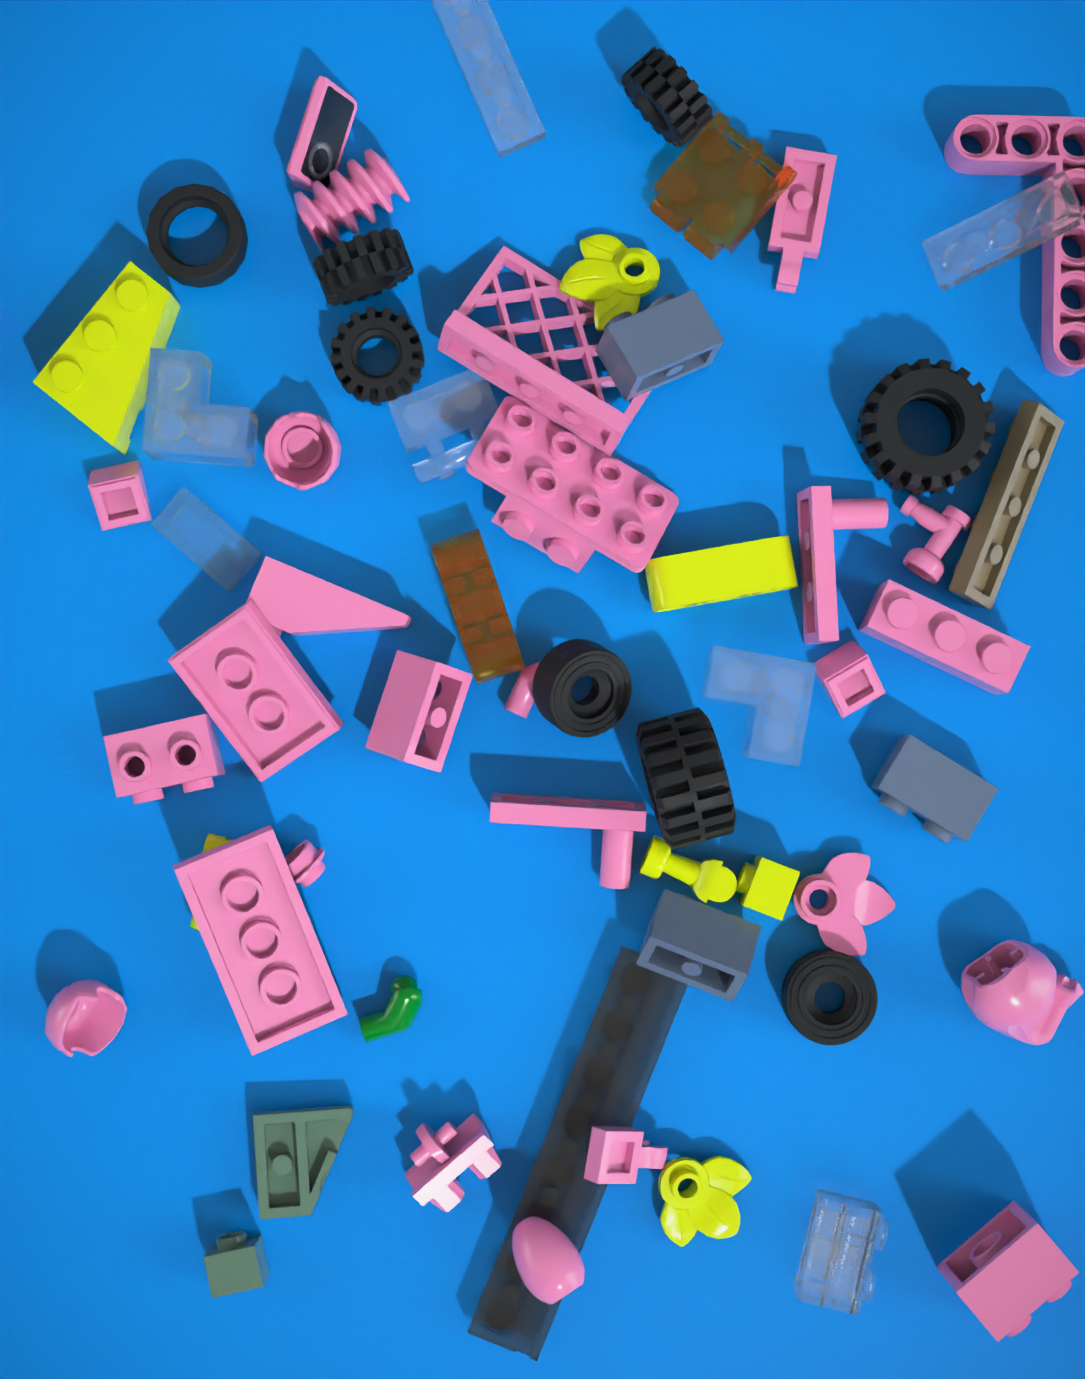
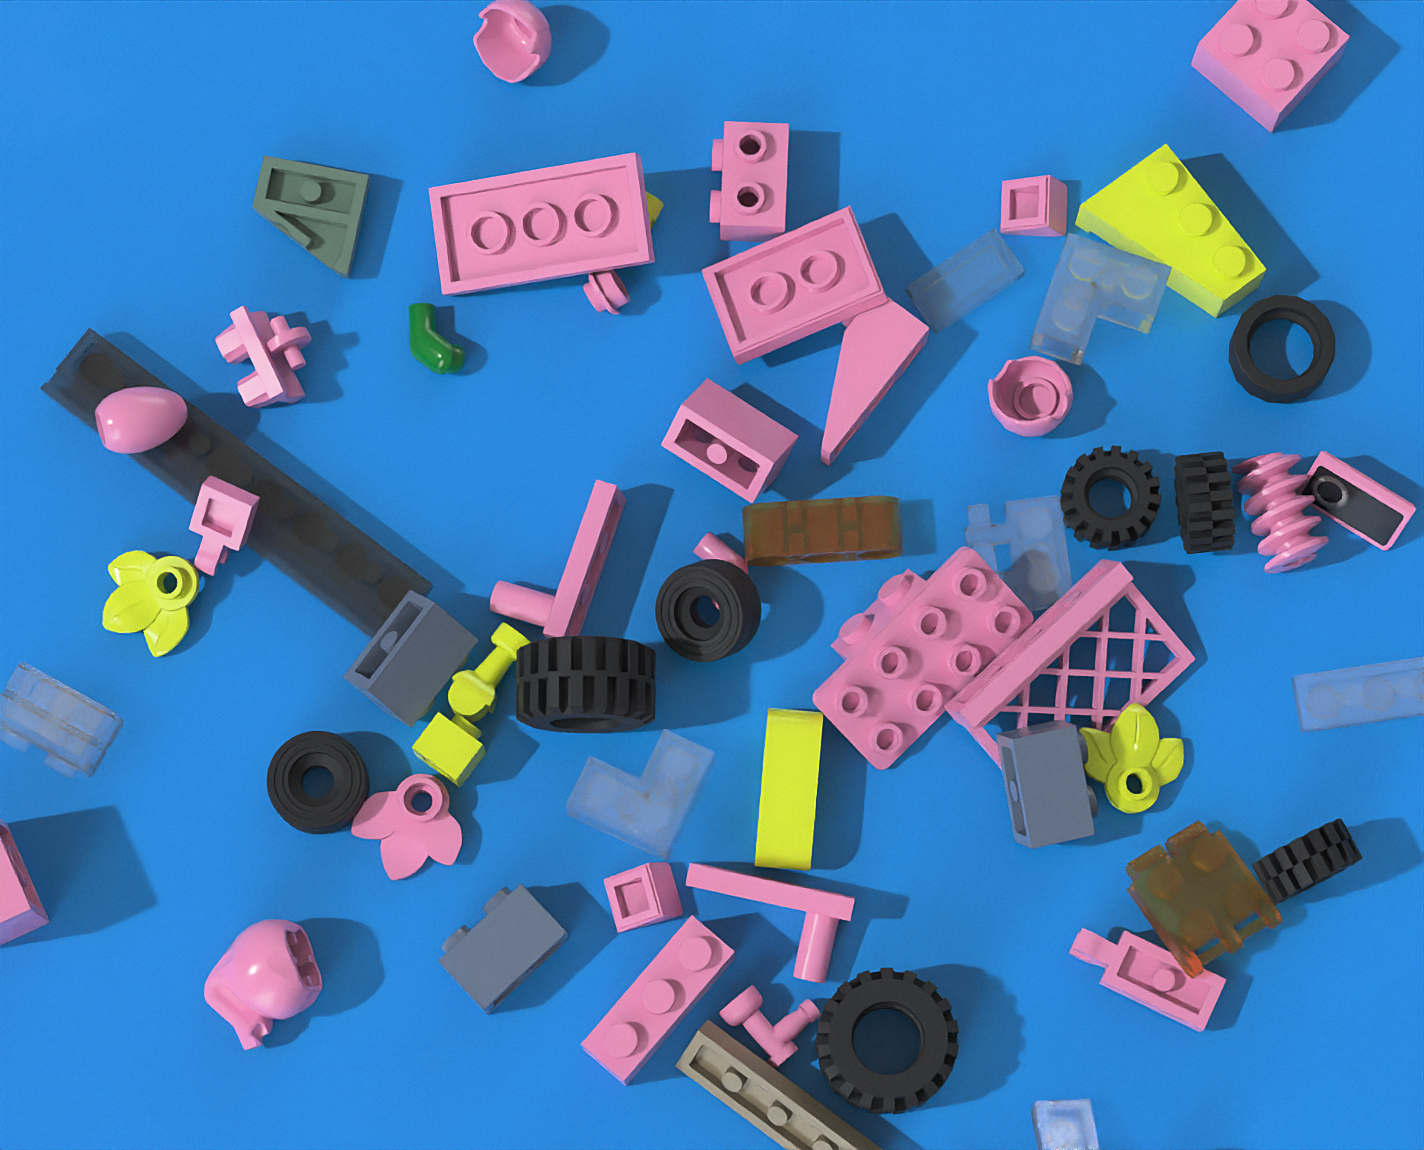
camera: 110 degrees right, 10 degrees down
sand green plate [203,1230,270,1298] -> none

